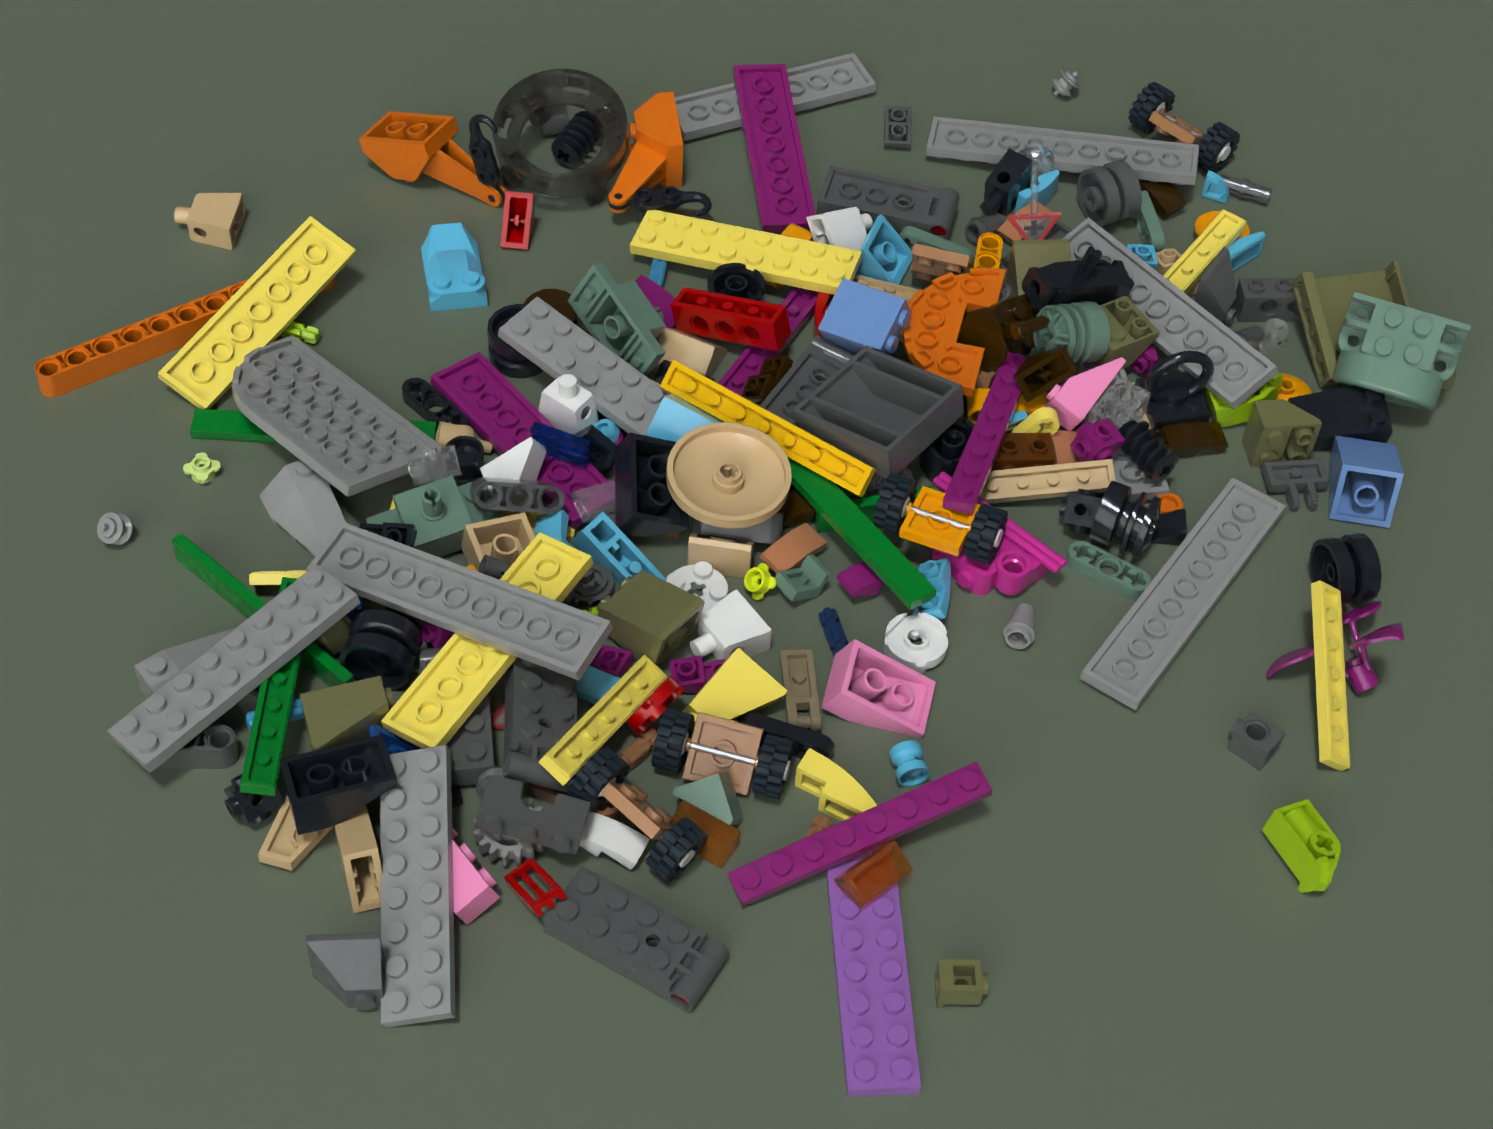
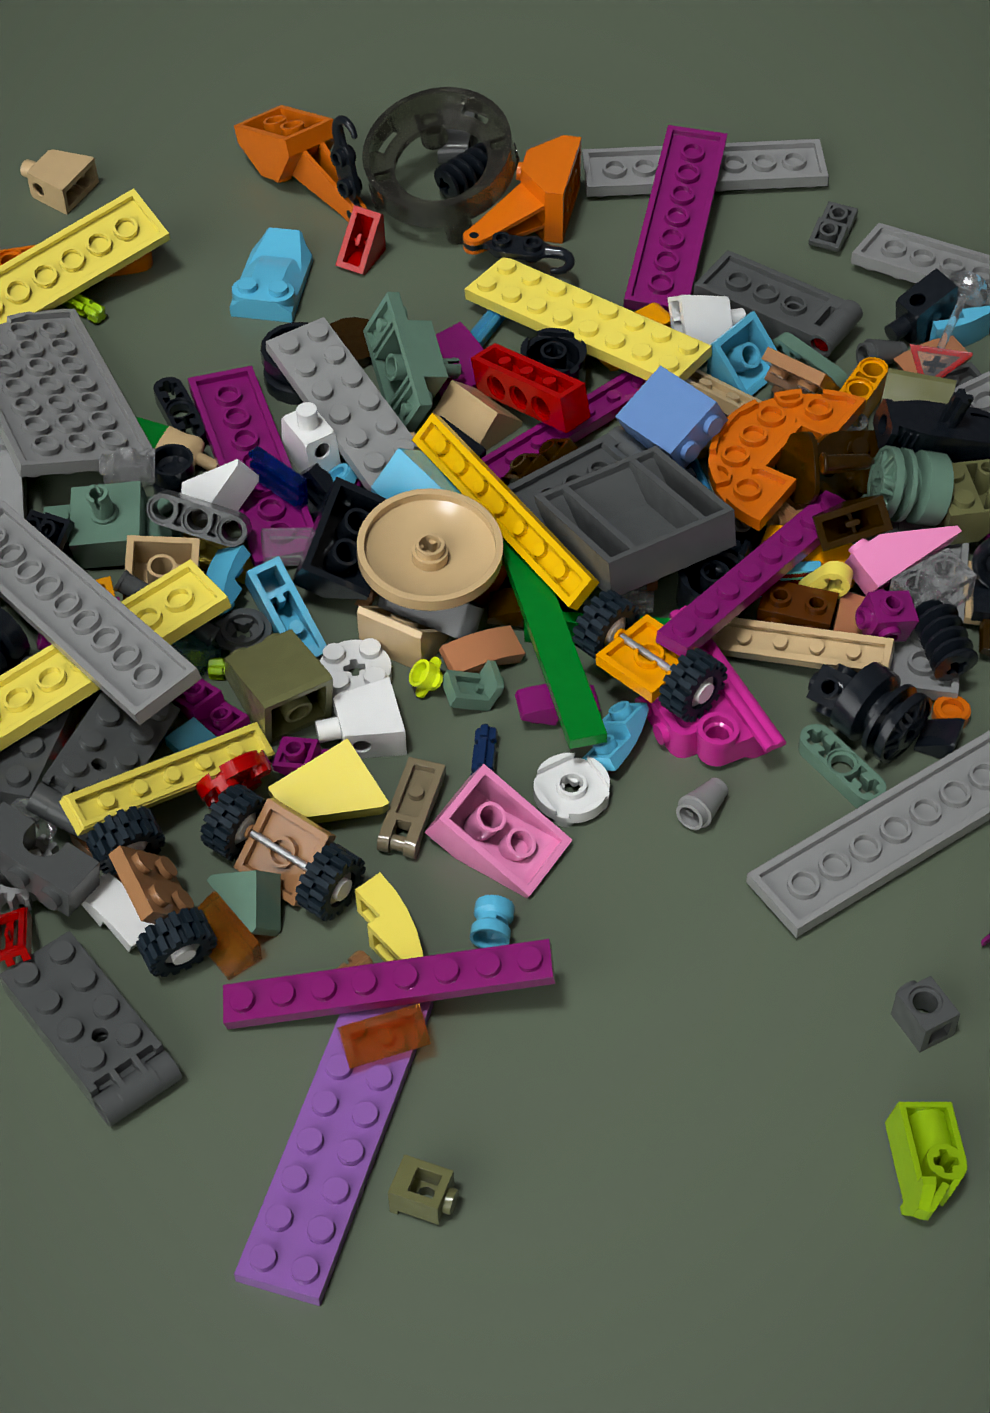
camera: 25 degrees right, 0 degrees up
medium nougat axle [619,728,657,769] -> none
black beam [741,712,835,759] -> none

